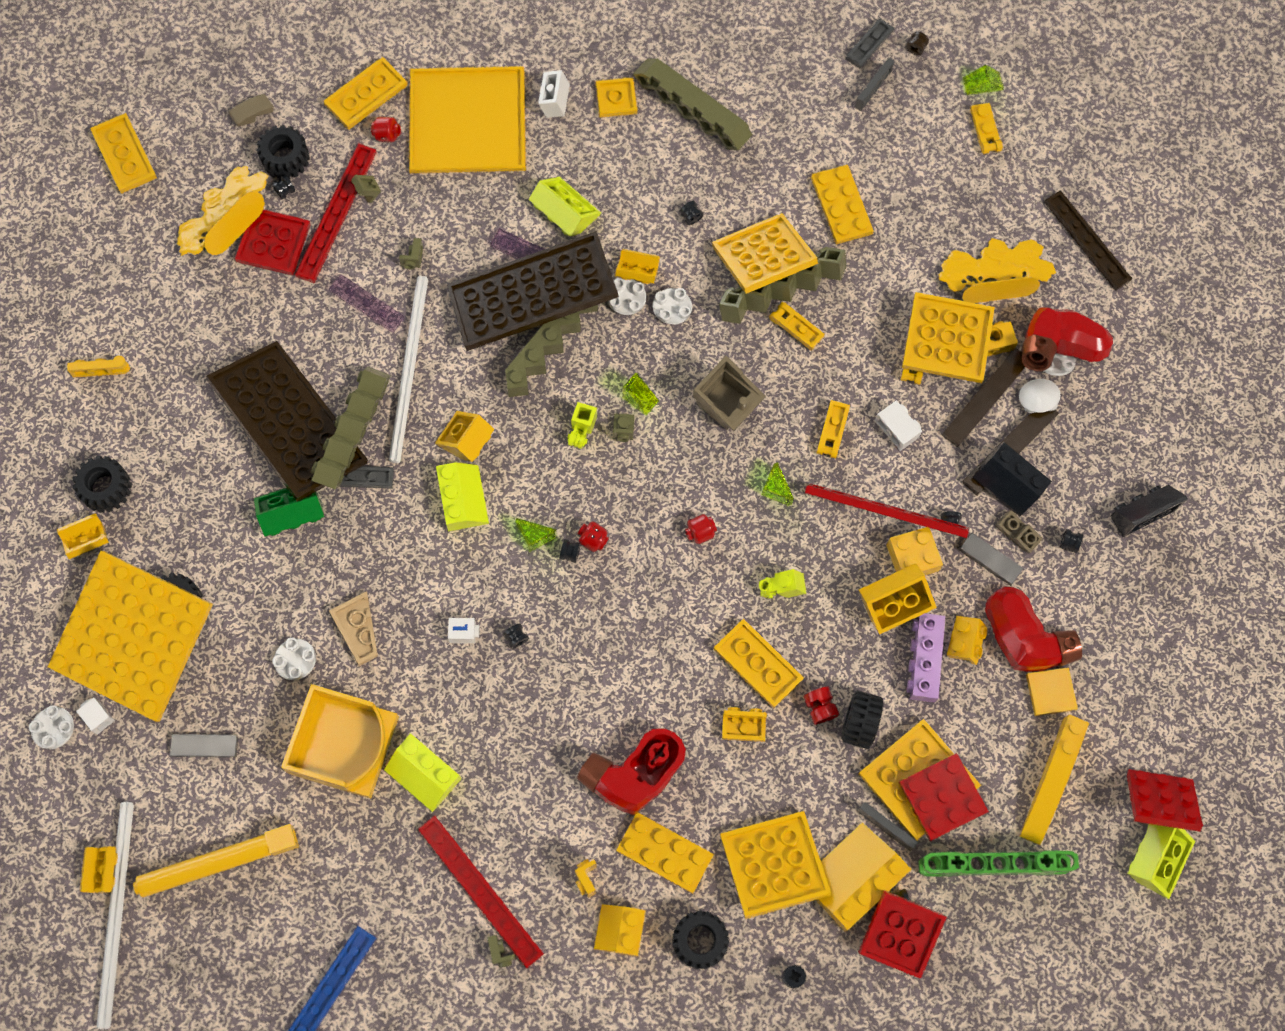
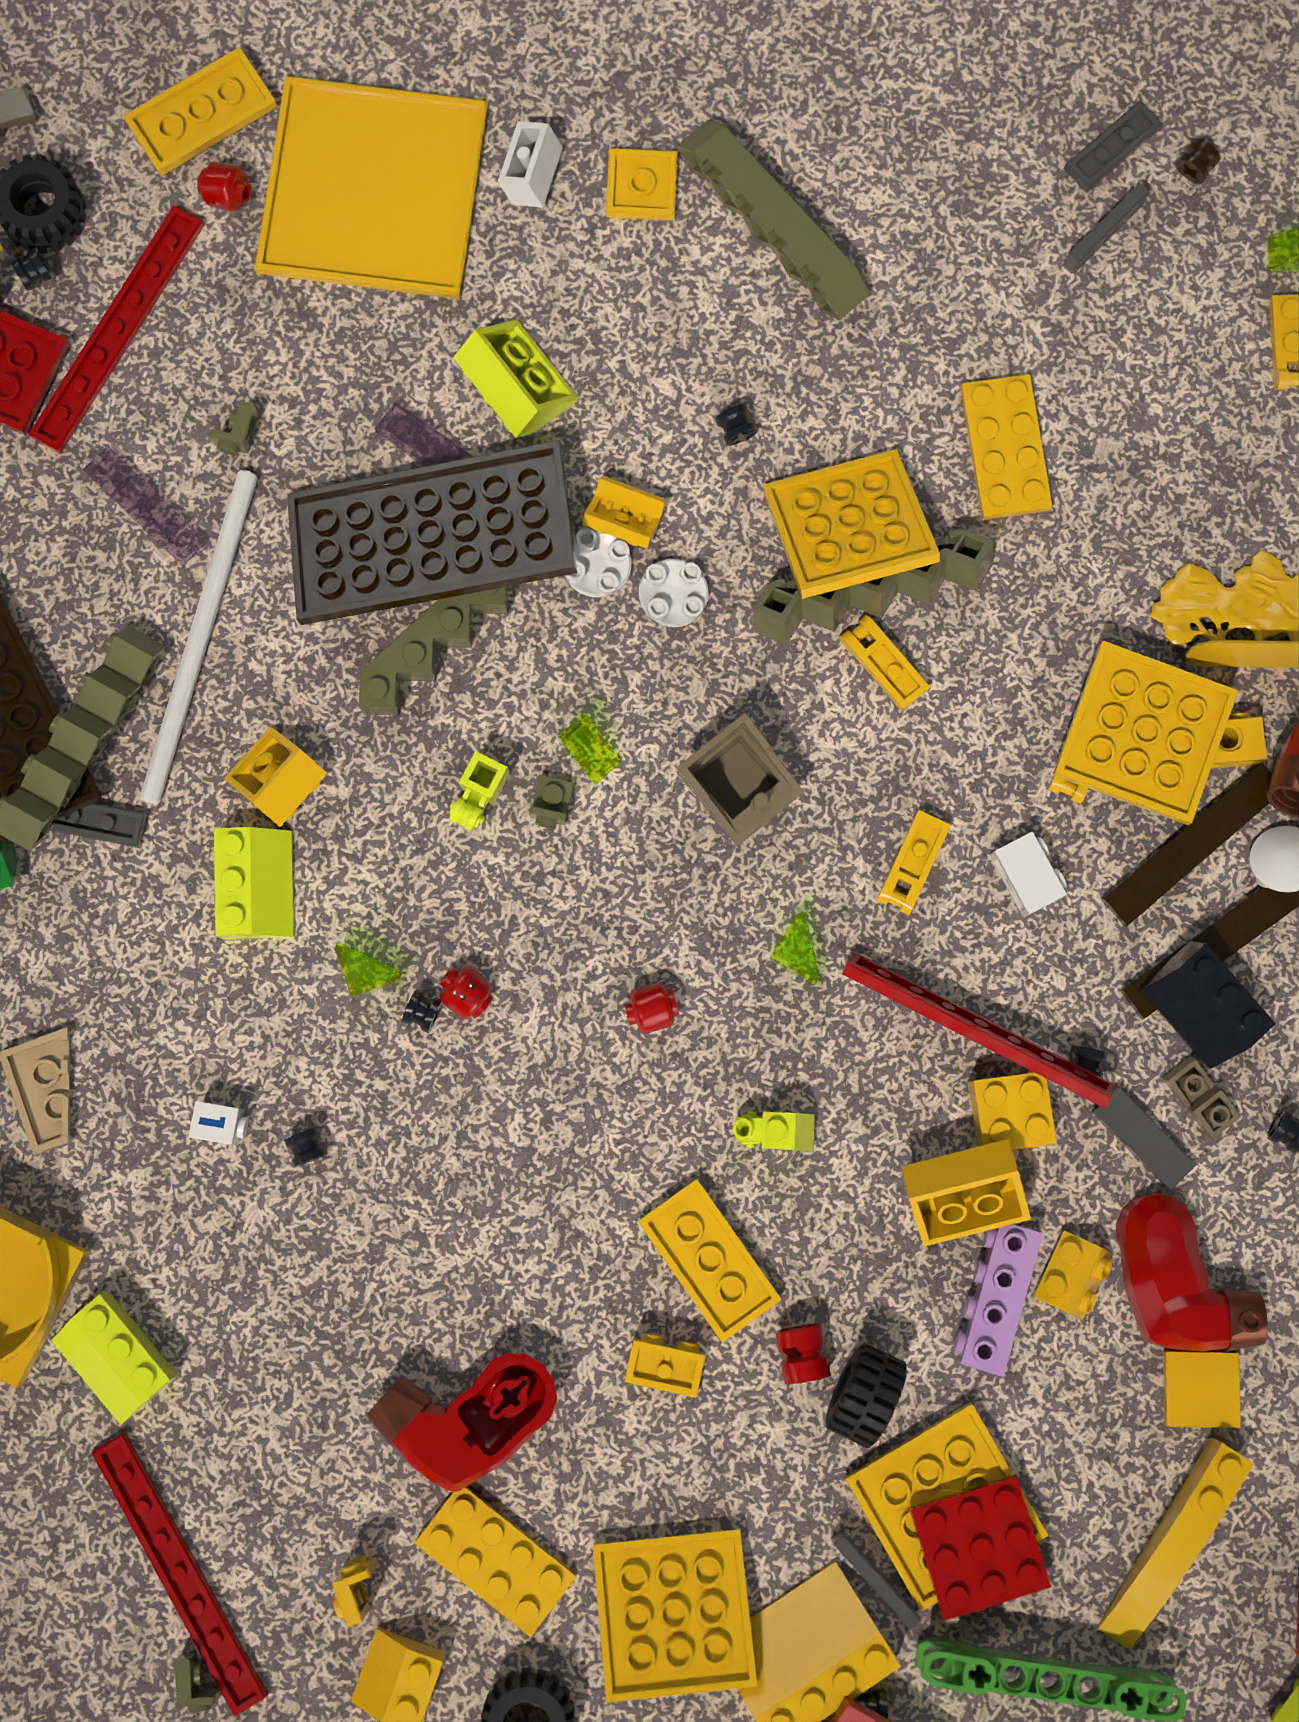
camera: 10 degrees right, 10 degrees up
olive bracket [352,175,381,203] -> none

